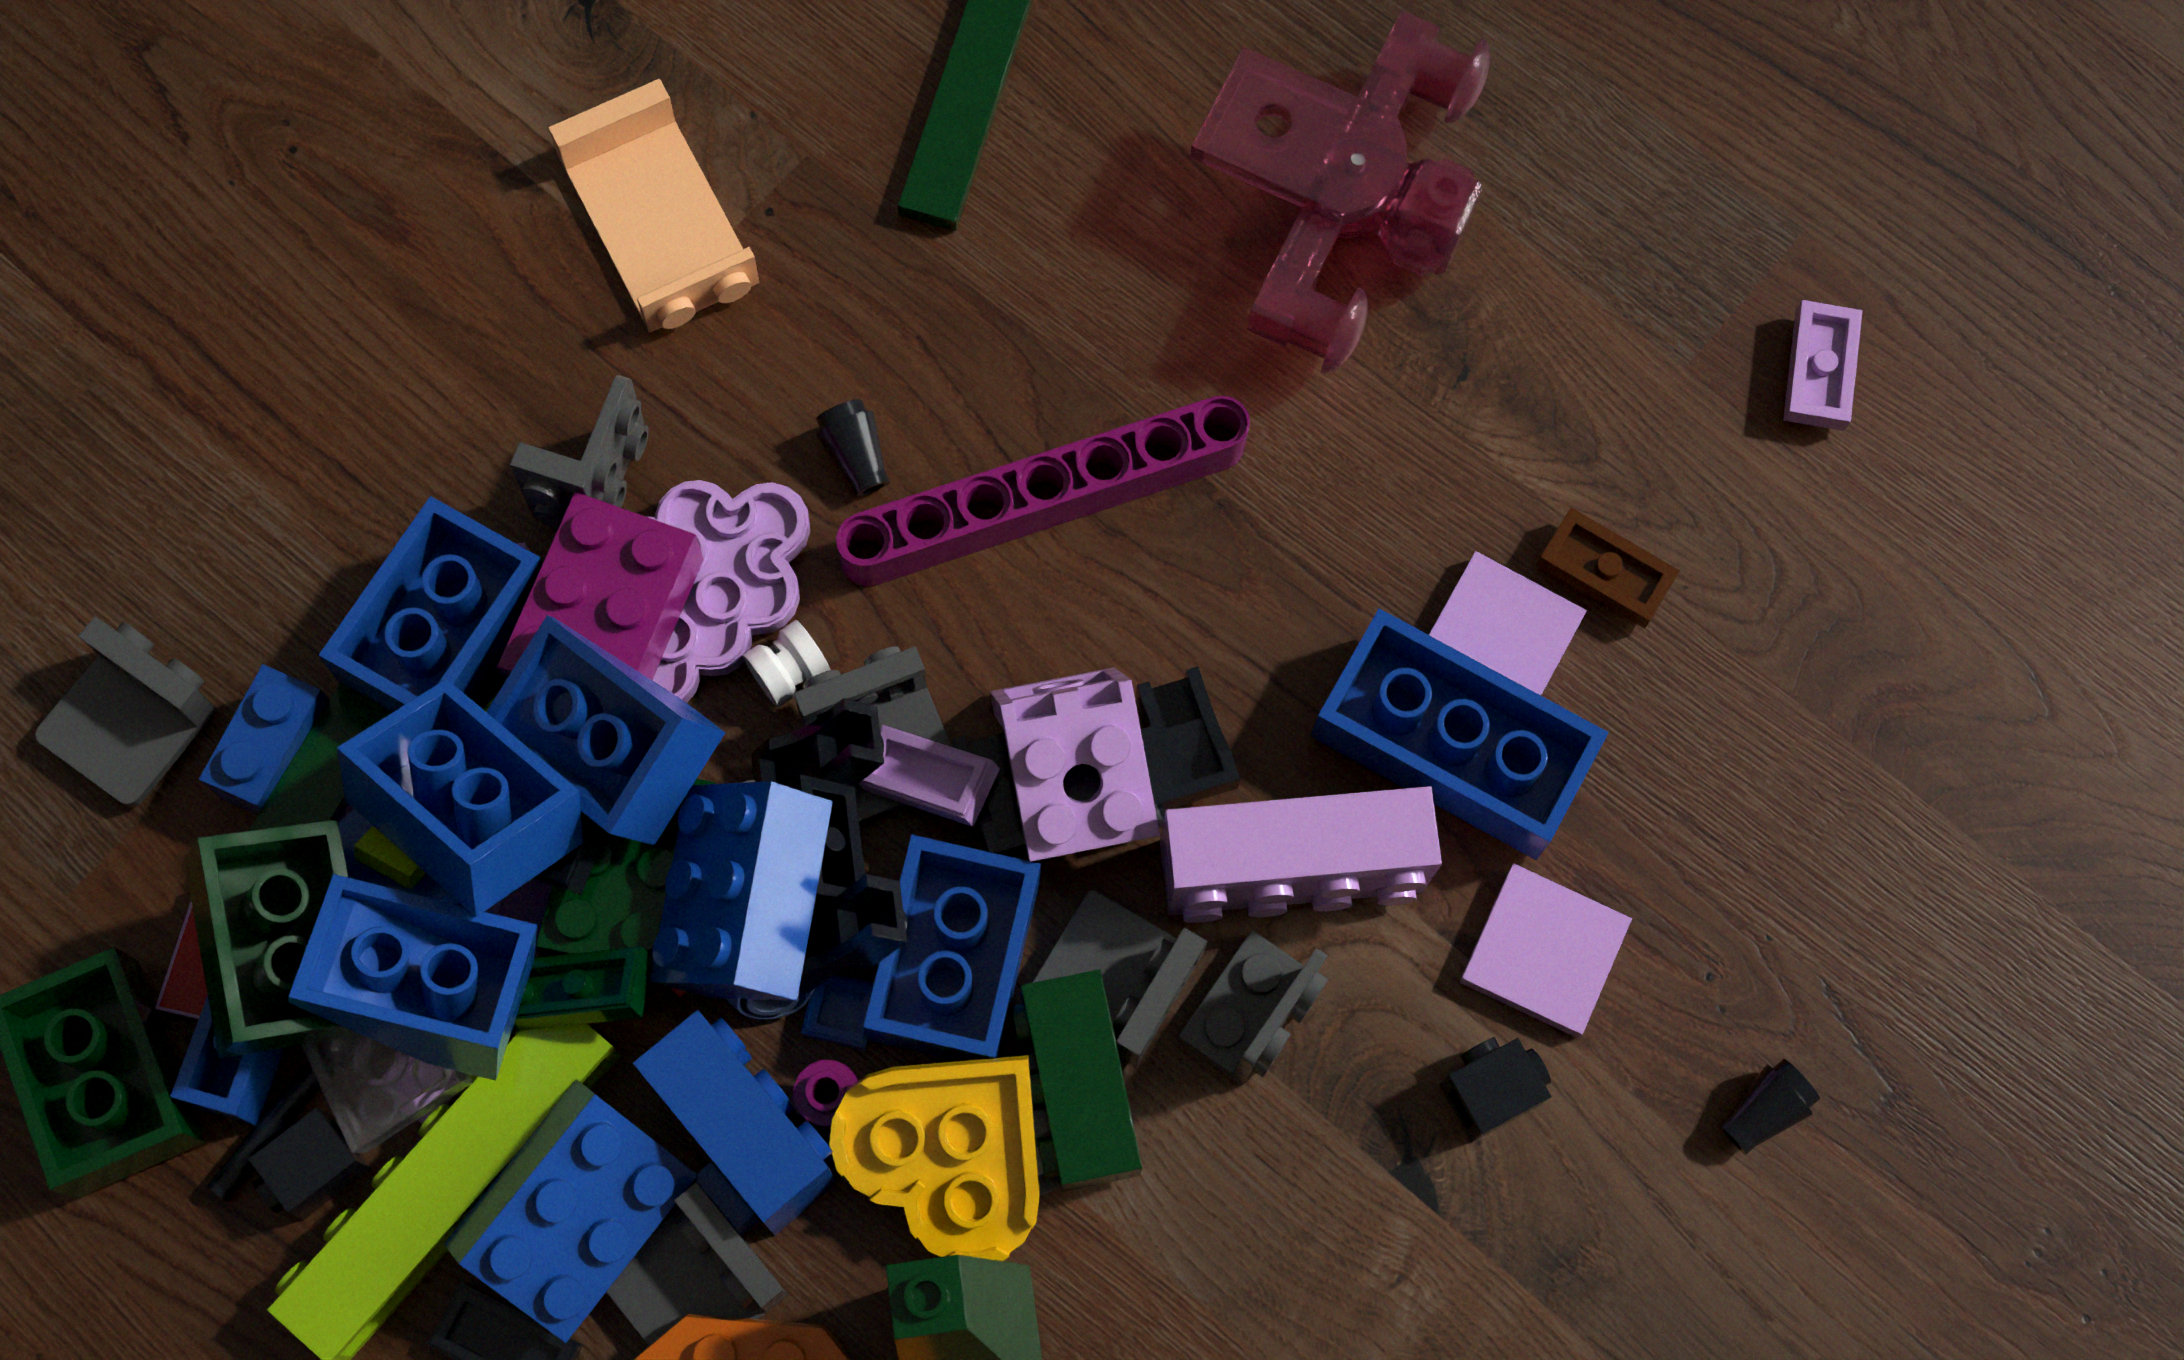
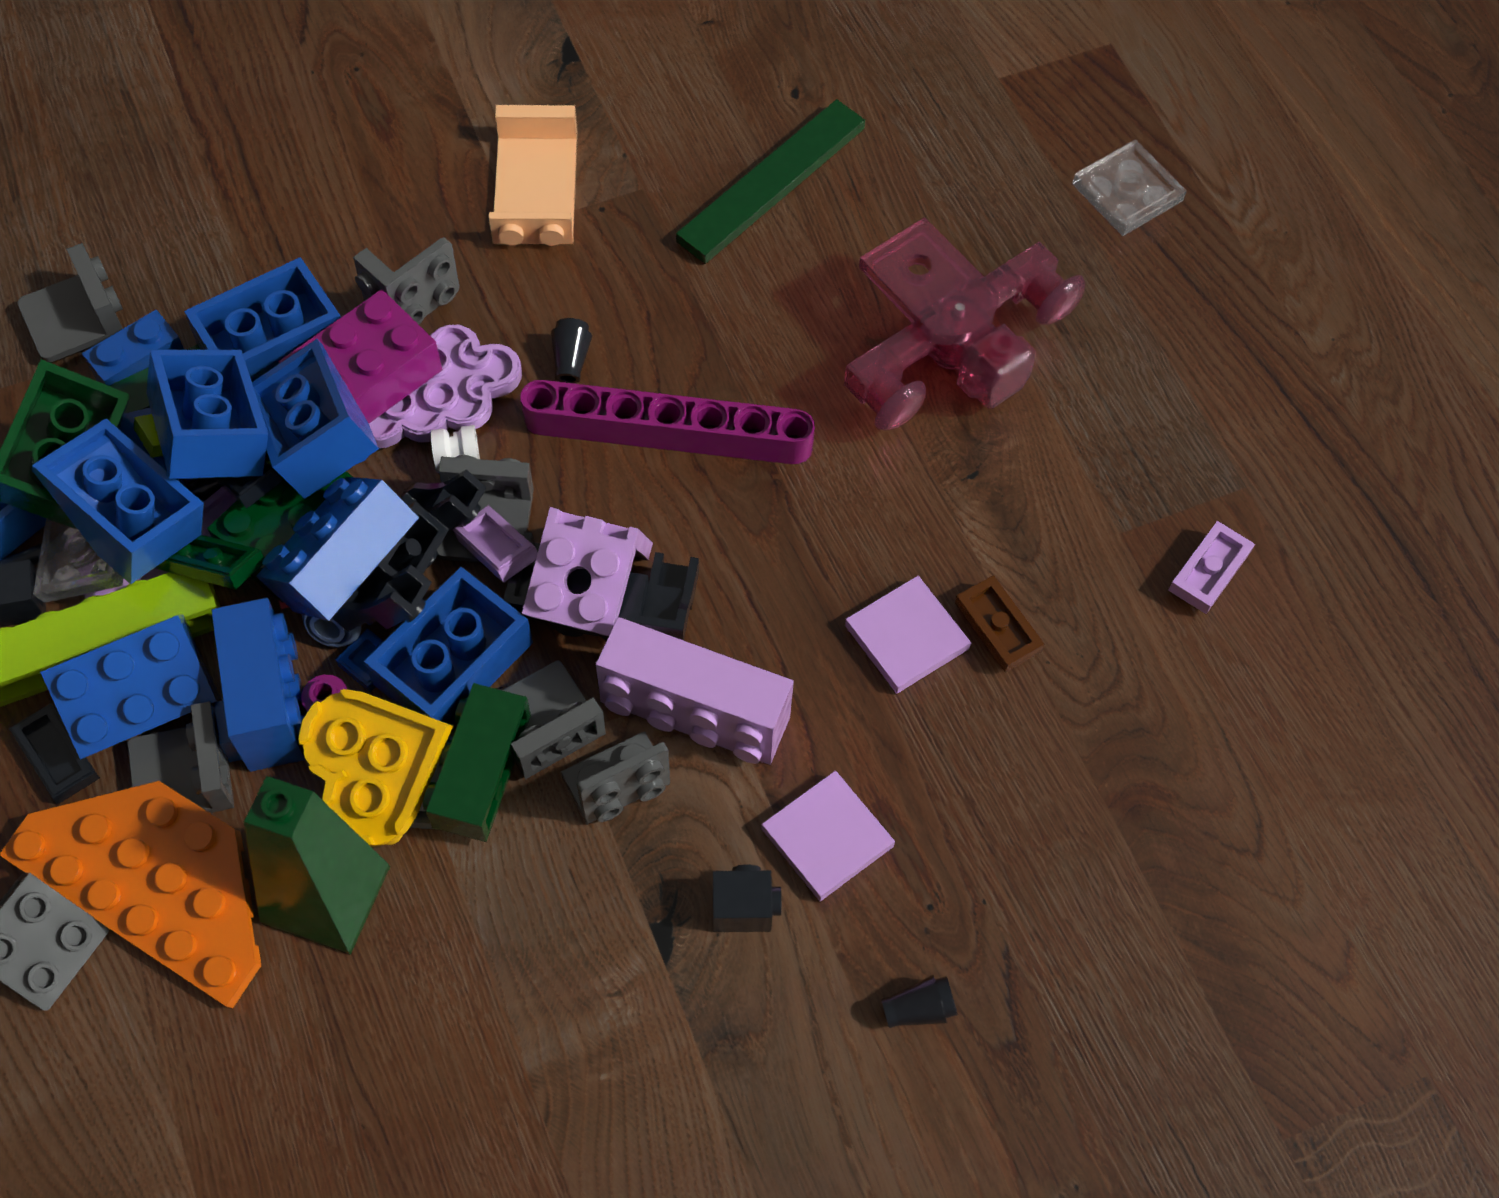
camera: 30 degrees right, 10 degrees down
blue brick [1310,608,1609,860] -> none

